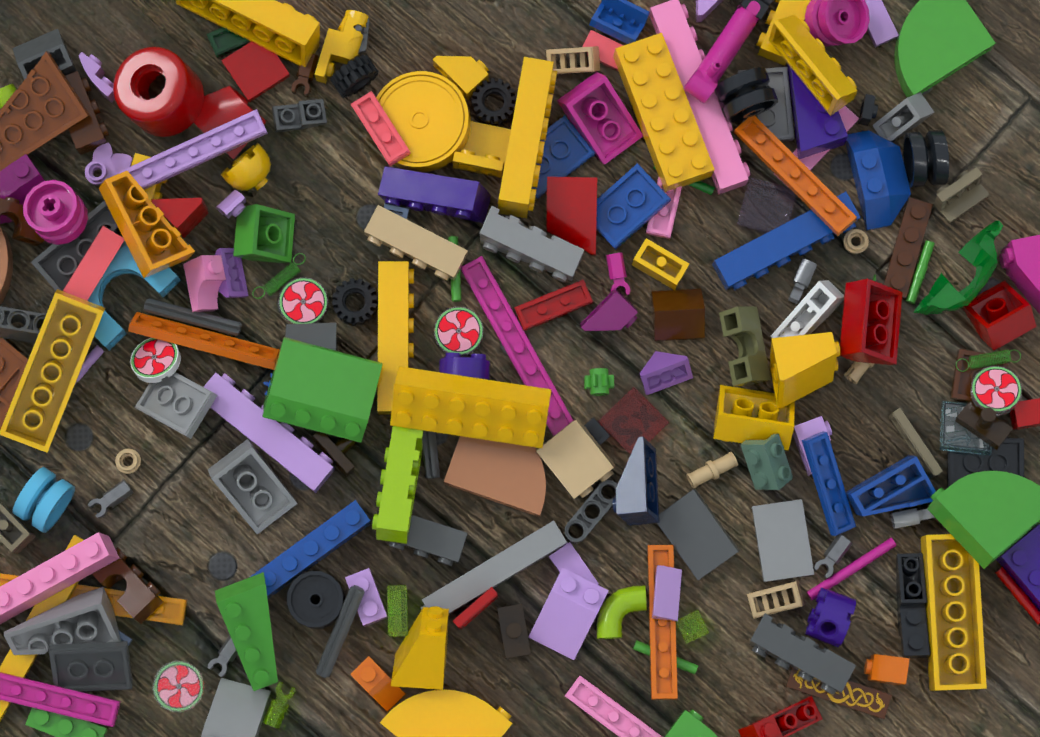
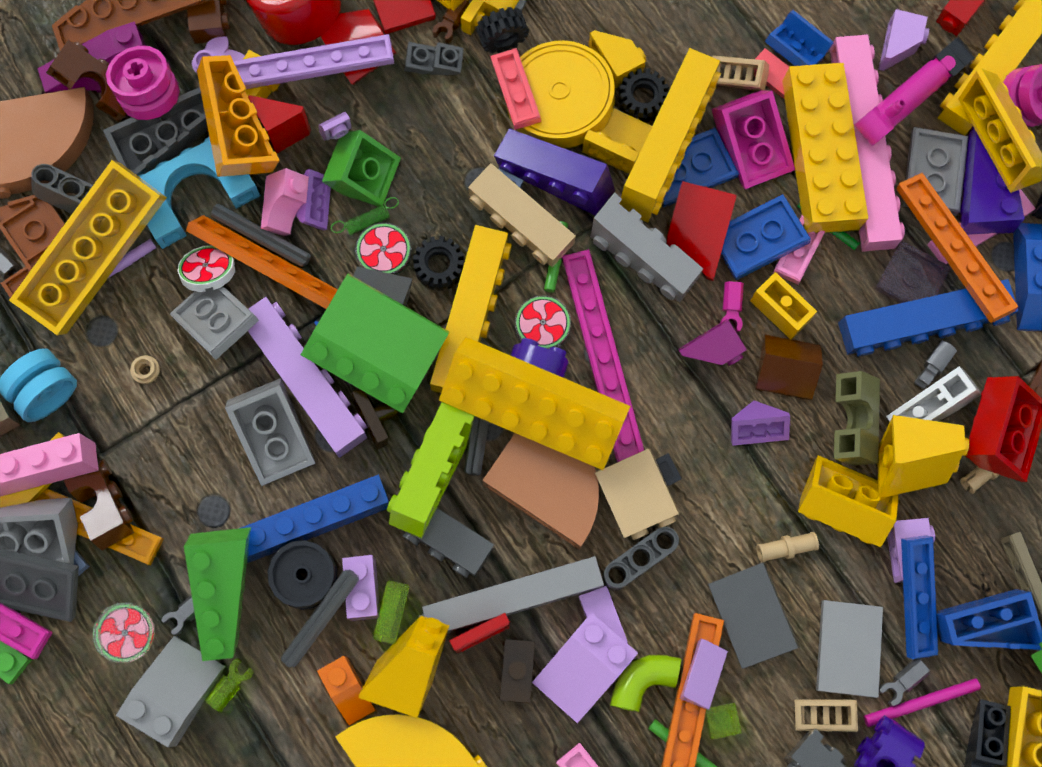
camera: 15 degrees right, 5 degrees down
coral tile [63,226,124,301] -> none
flat silver bar [88,479,134,519] -> none
yellow cylinder [221,143,271,191] -> none
red tile [514,279,593,331] -> none
bright green gear [584,368,615,396] -> none
clear red tile [599,387,669,455] -> none
slope [612,437,660,526] -> none
black wheel [715,67,778,123] -> none
sand green bracket [740,434,793,490] -> none
tan plate [843,229,869,254] -> none
light grey bar [890,508,935,529] -> none

